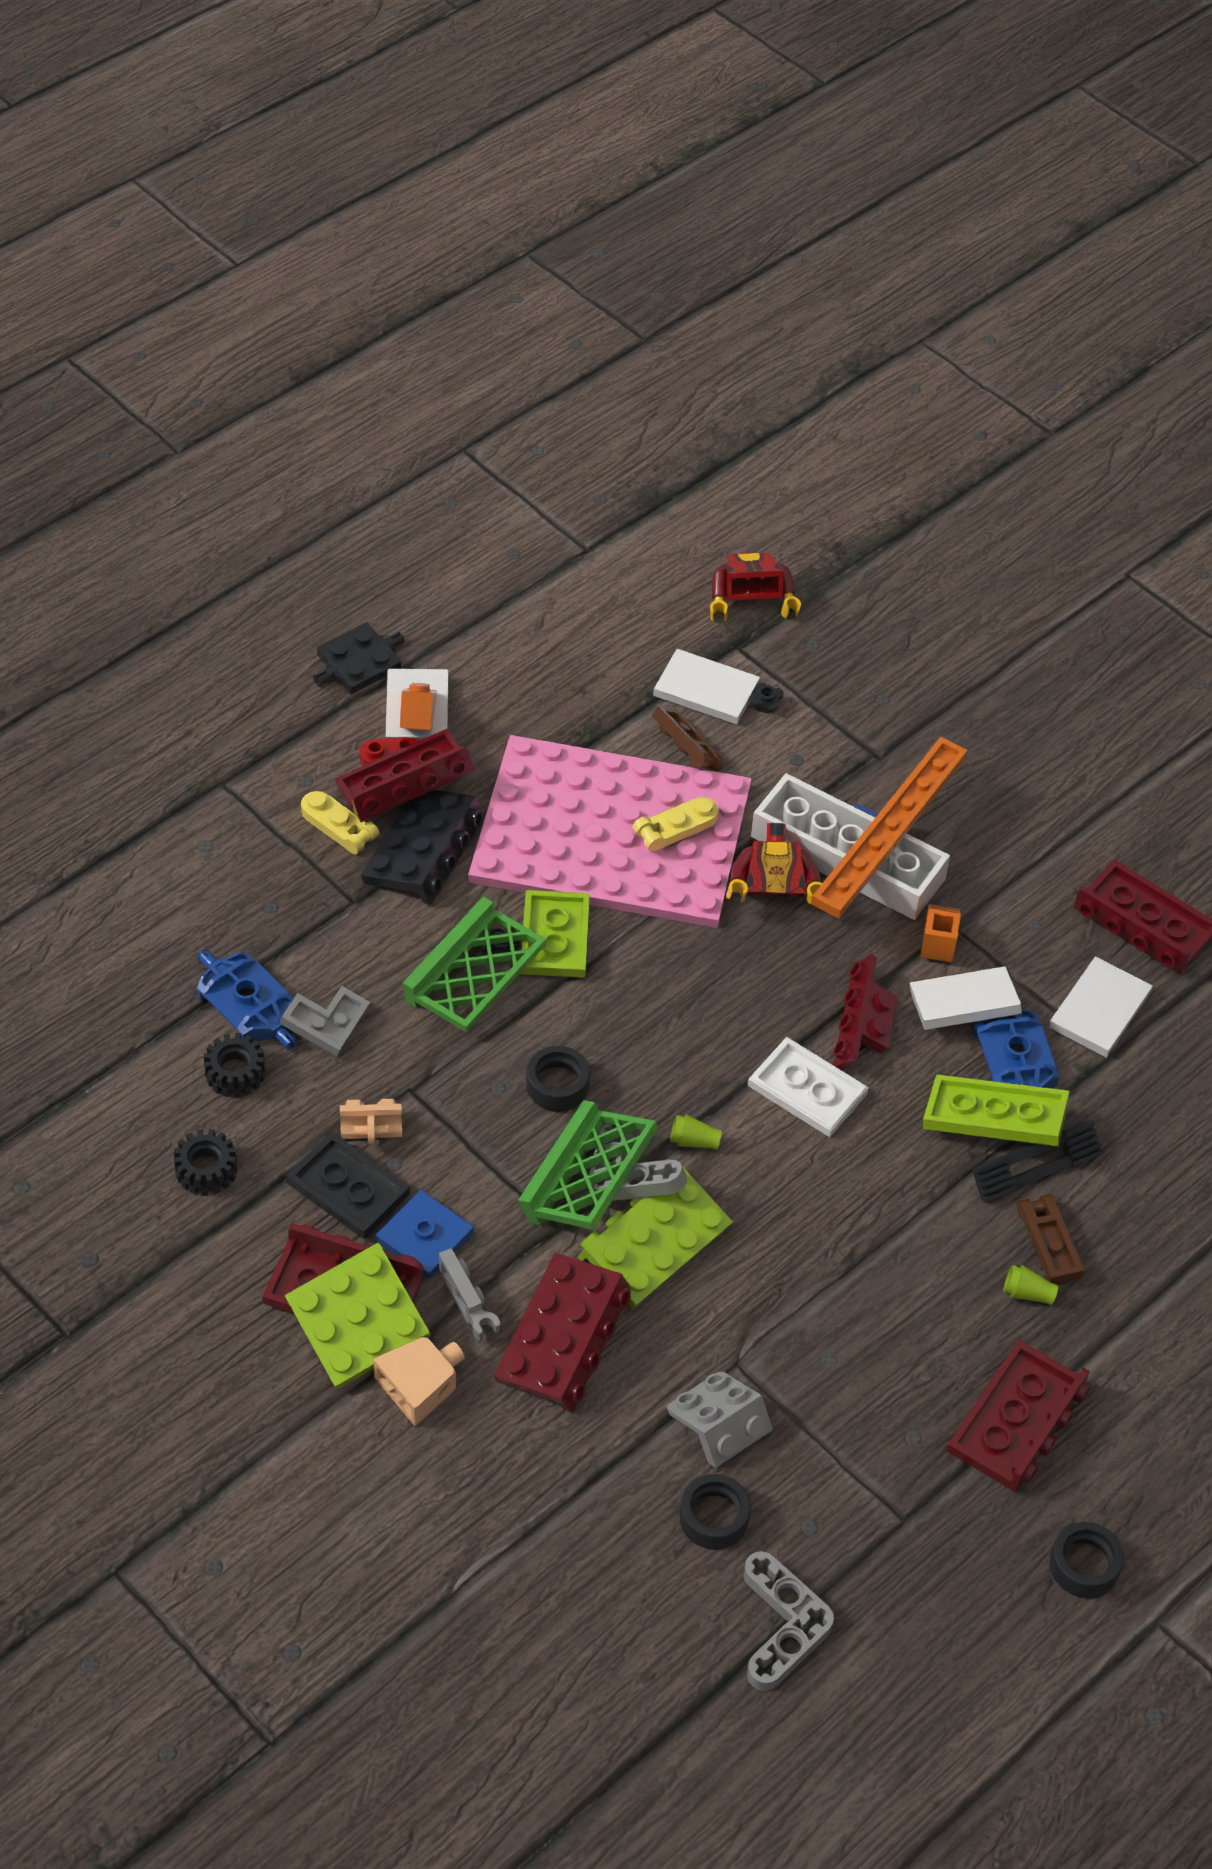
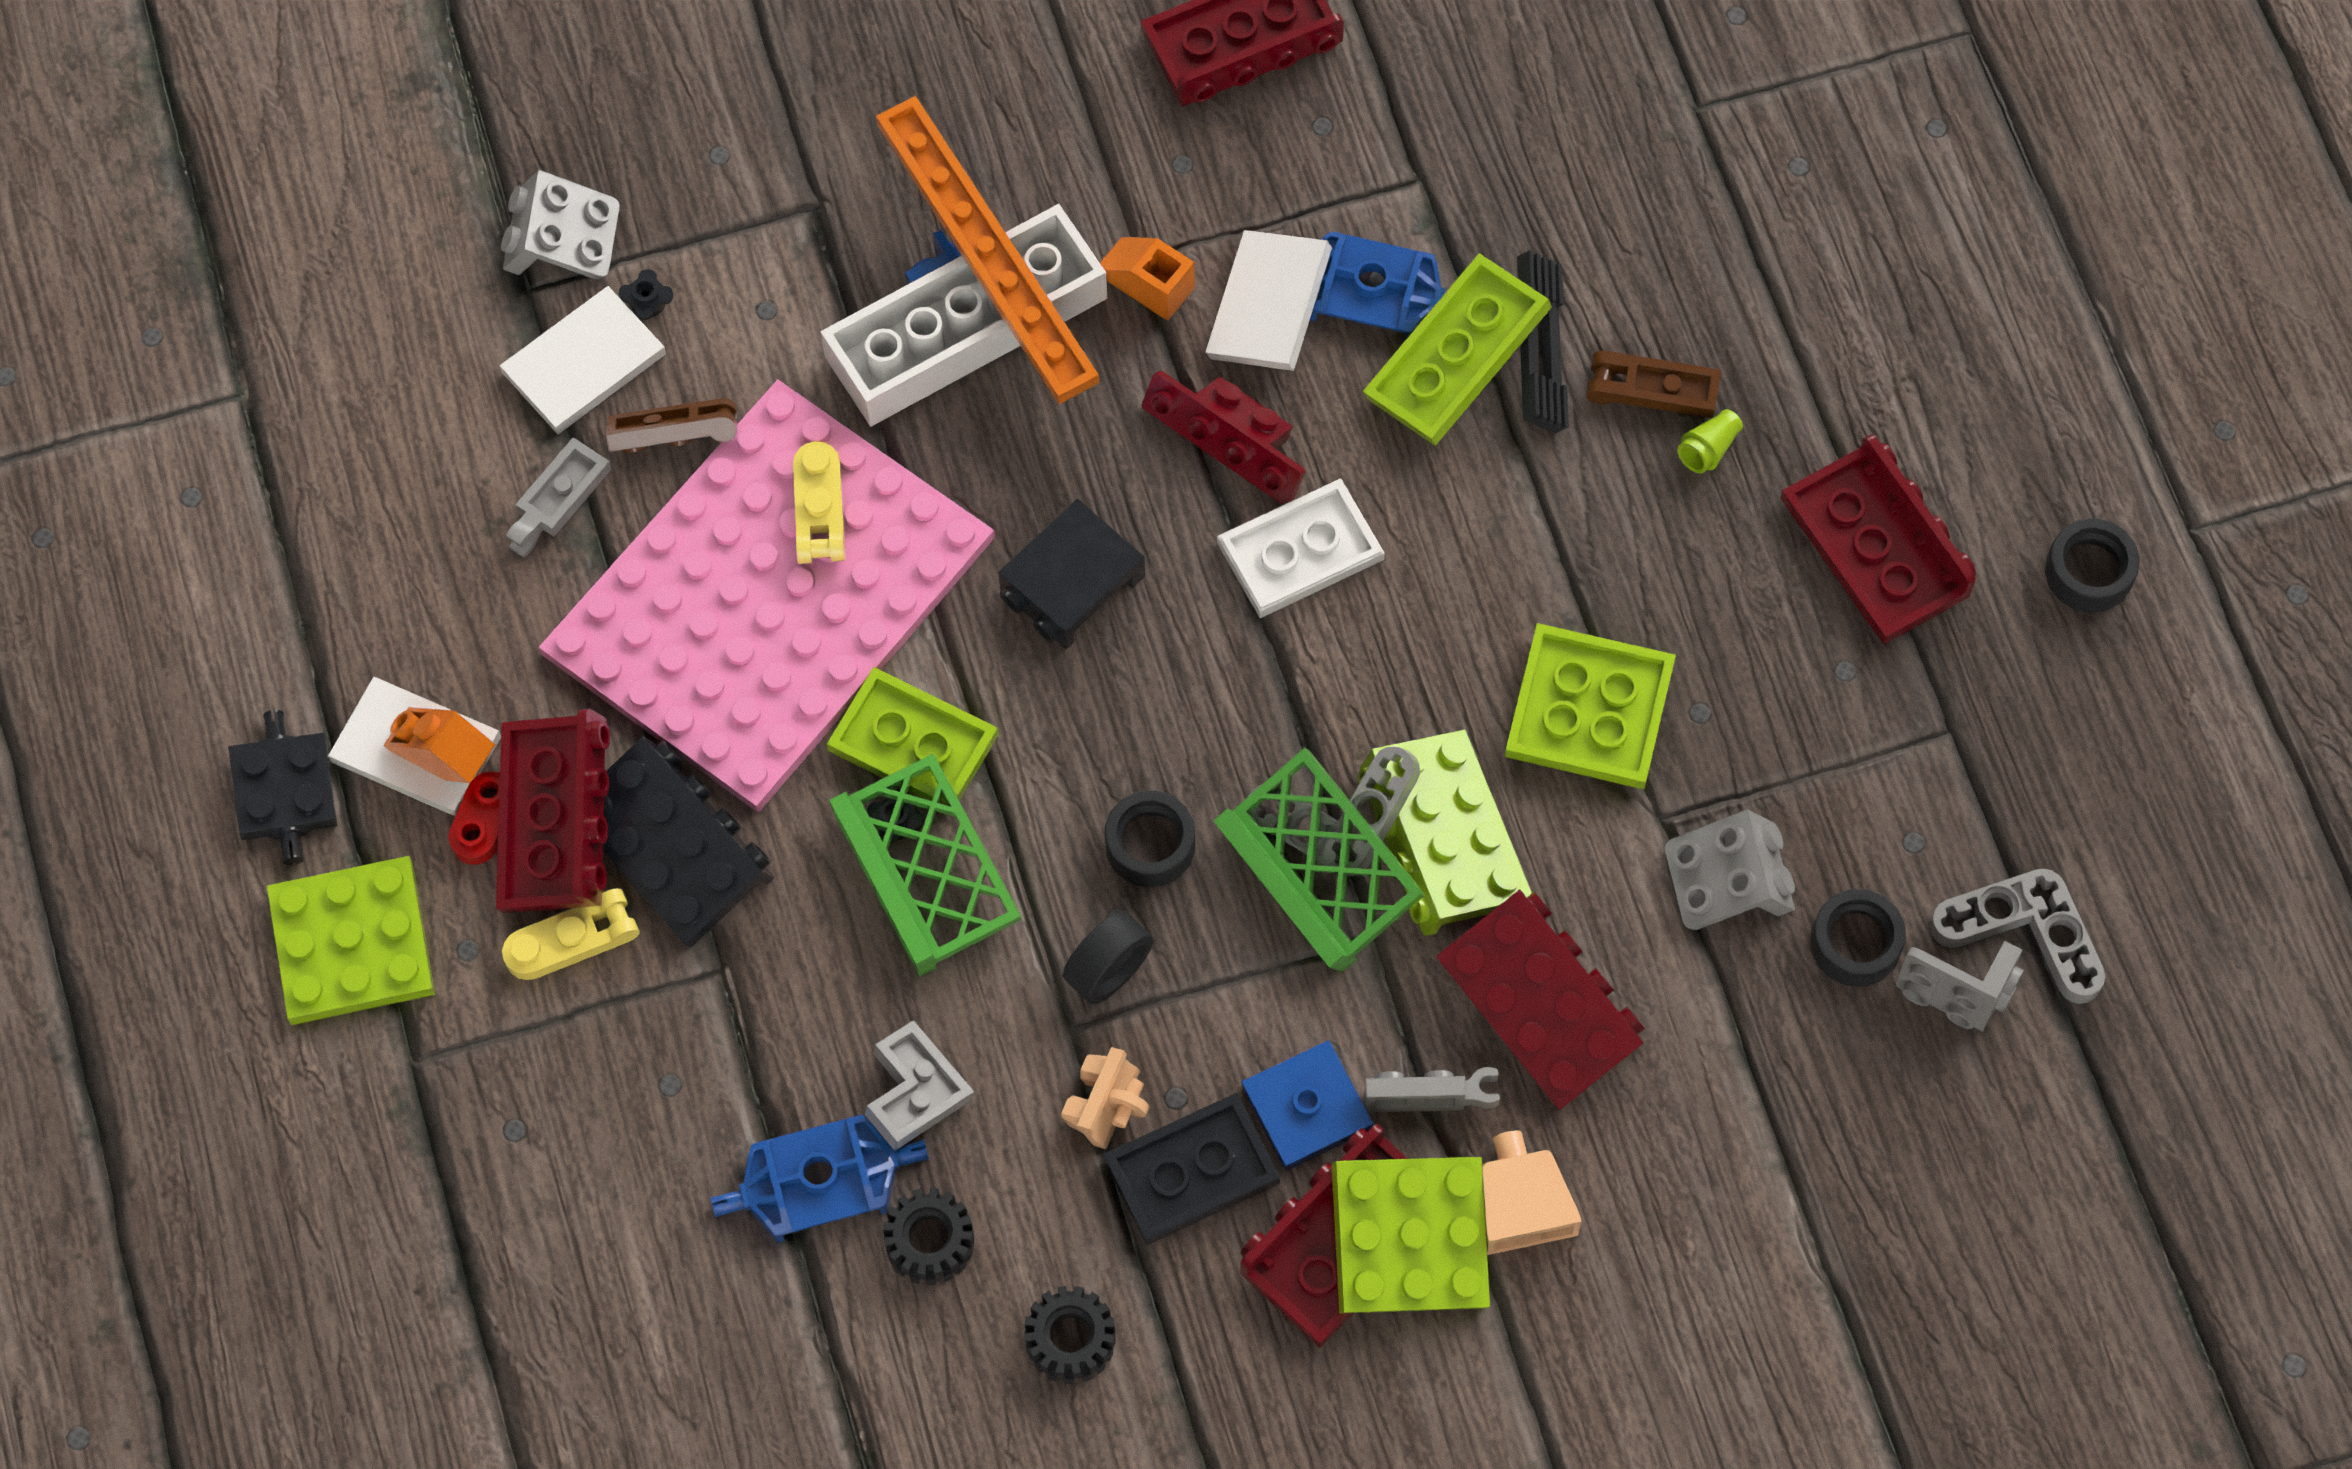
camera: 60 degrees left, 15 degrees up
lime cone [670,1114,722,1150] -> none
torso [710,552,801,622] -> none
torso [726,823,822,904] -> none
white tile [1049,956,1153,1058] -> none
none -> lime plate [267,856,435,1025]
none -> light grey bracket [501,170,619,280]
none -> light grey plate [506,438,611,558]
none -> black panel [998,498,1145,649]
none -> black tyre [1062,911,1154,1004]
none -> lime plate [1504,623,1676,789]
none -> light grey bracket [1896,941,2024,1032]

